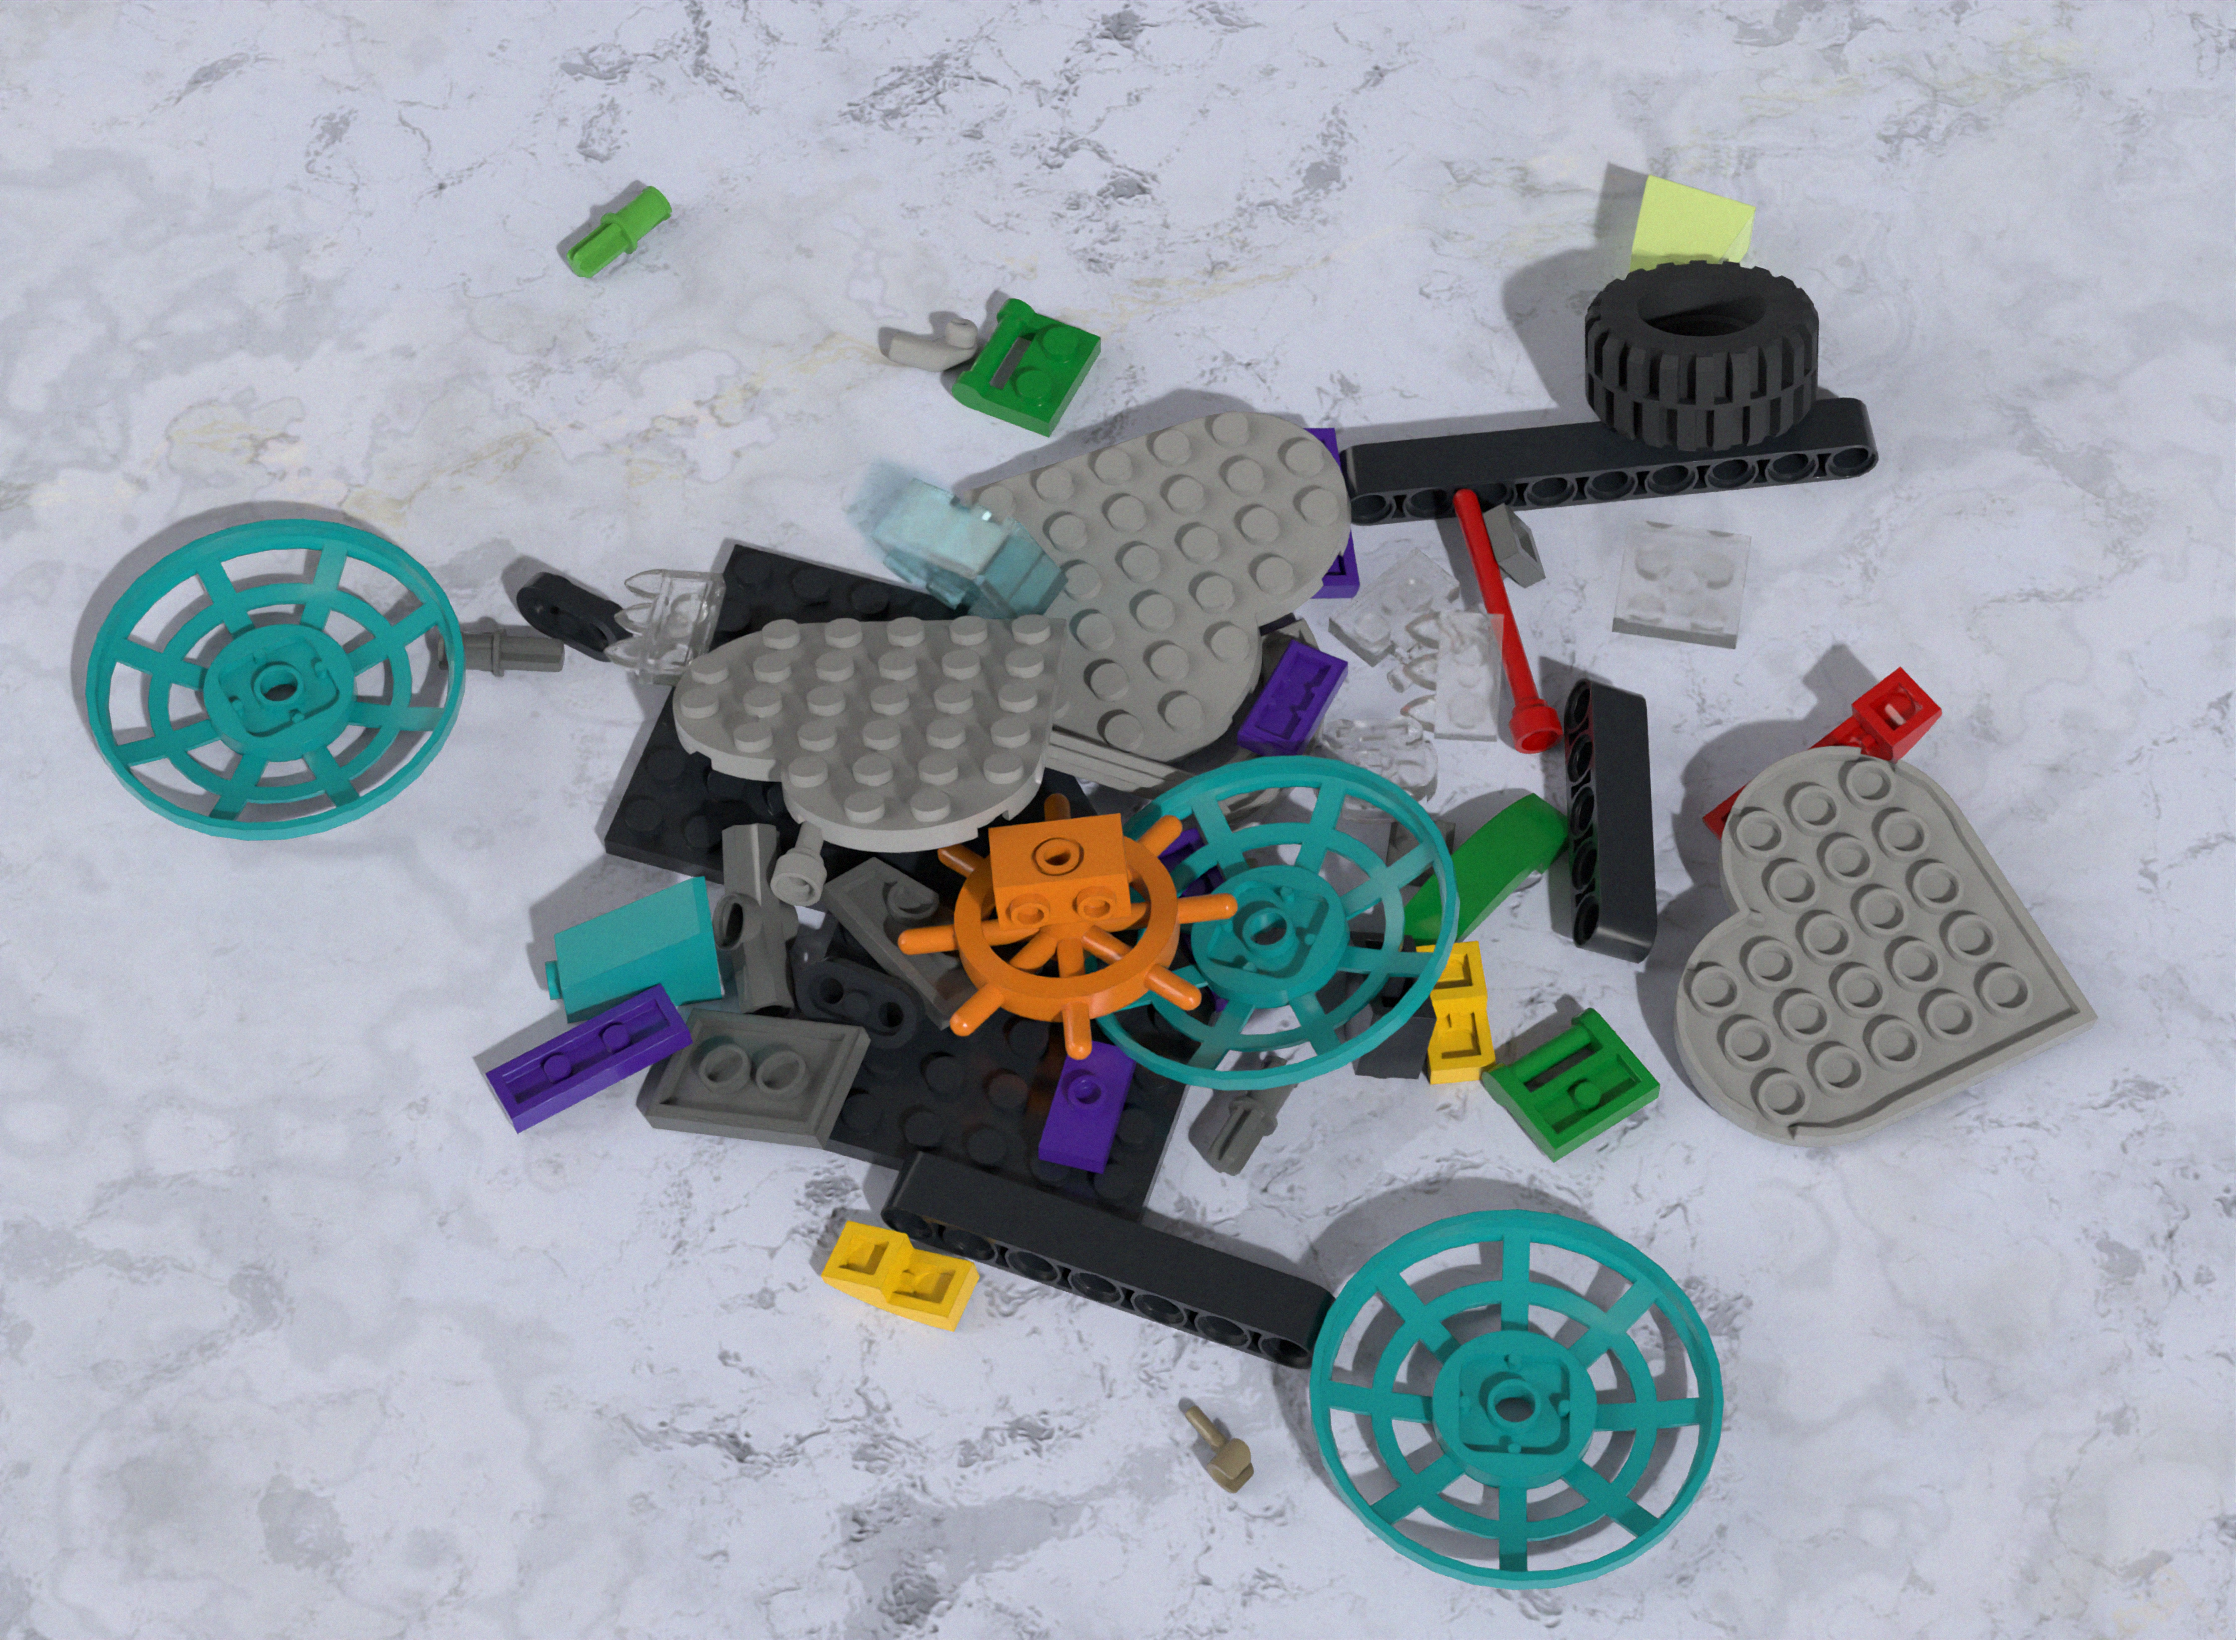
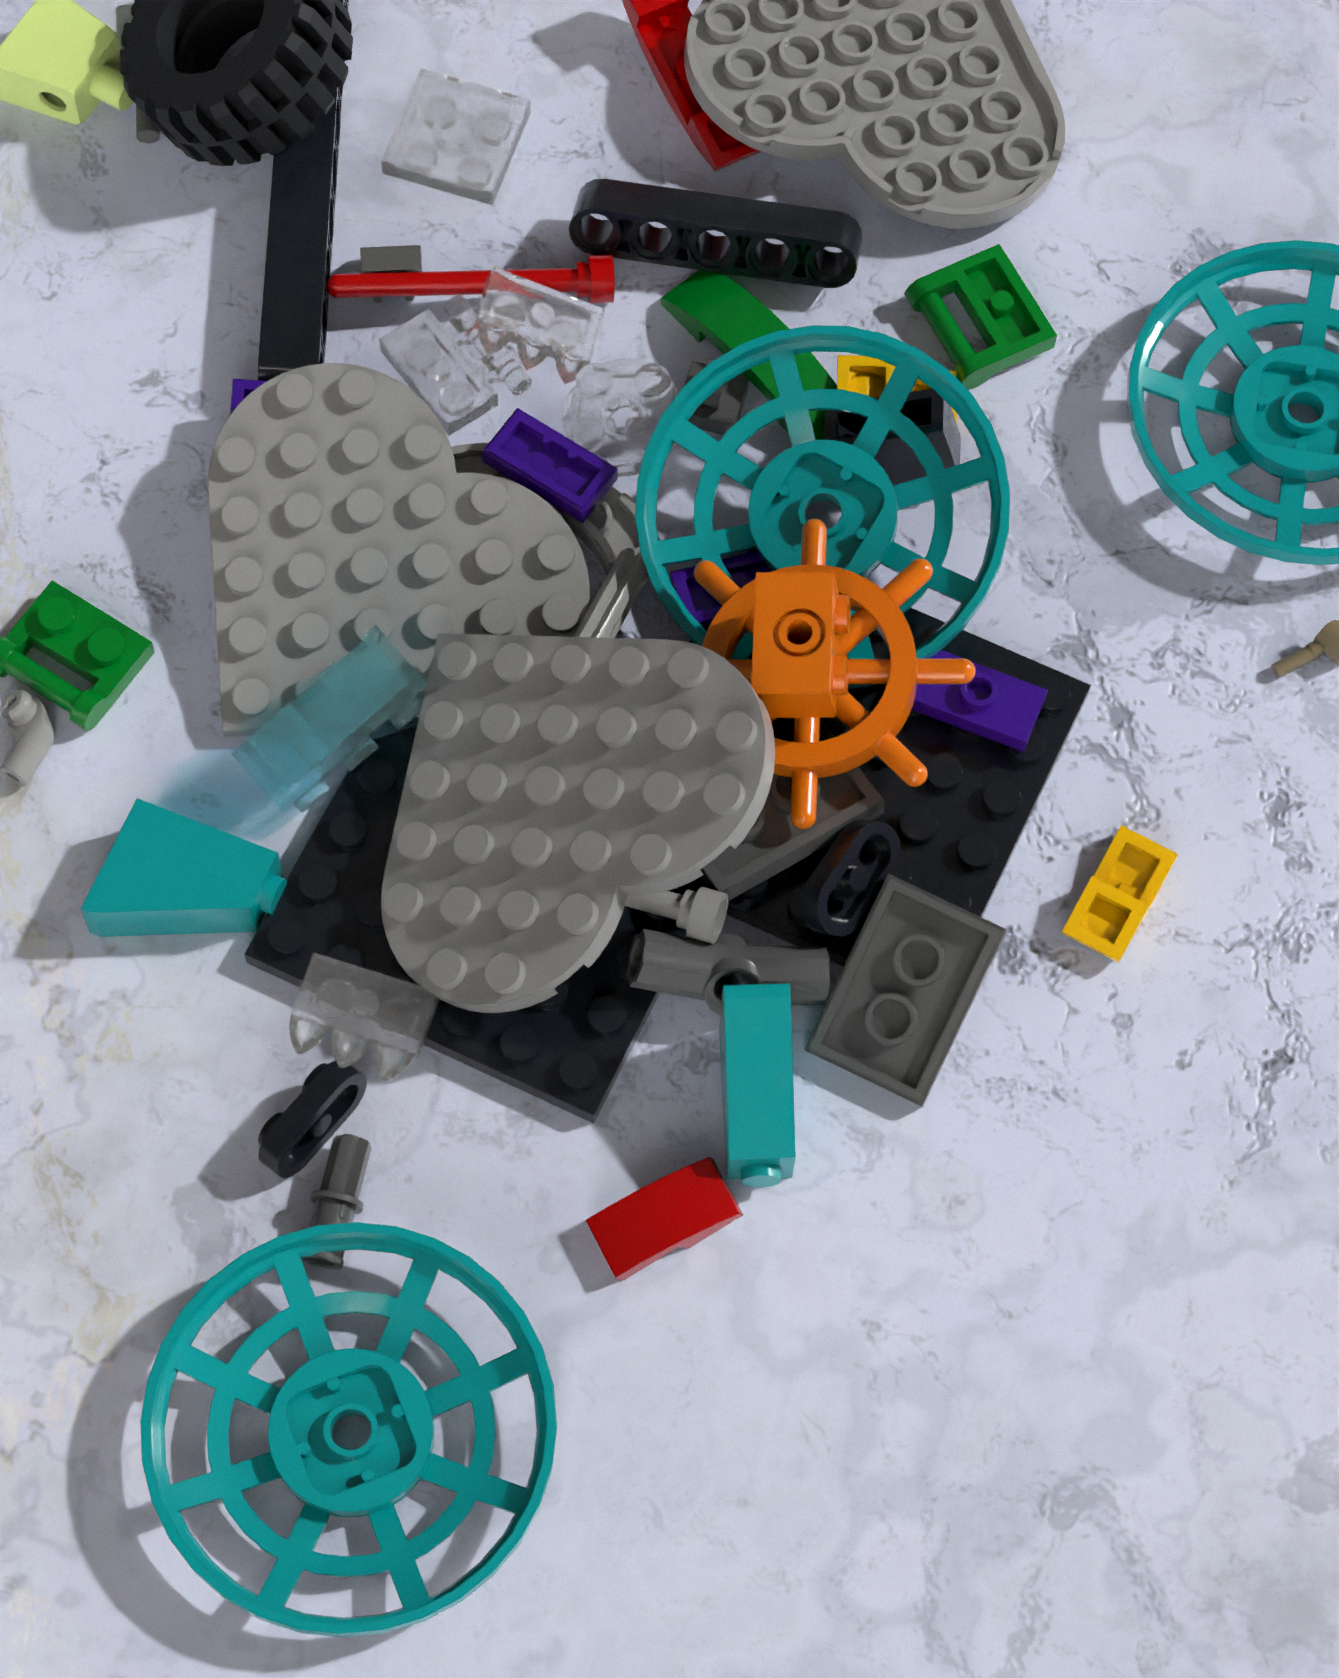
camera: 85 degrees left, 10 degrees up
dark purple plate [485,983,693,1134] -> none
black beam [880,1152,1336,1369] -> none
dark grey axle [1207,1056,1299,1176] -> none
none -> teal slope [80,798,287,937]
none -> red slope [586,1157,743,1280]

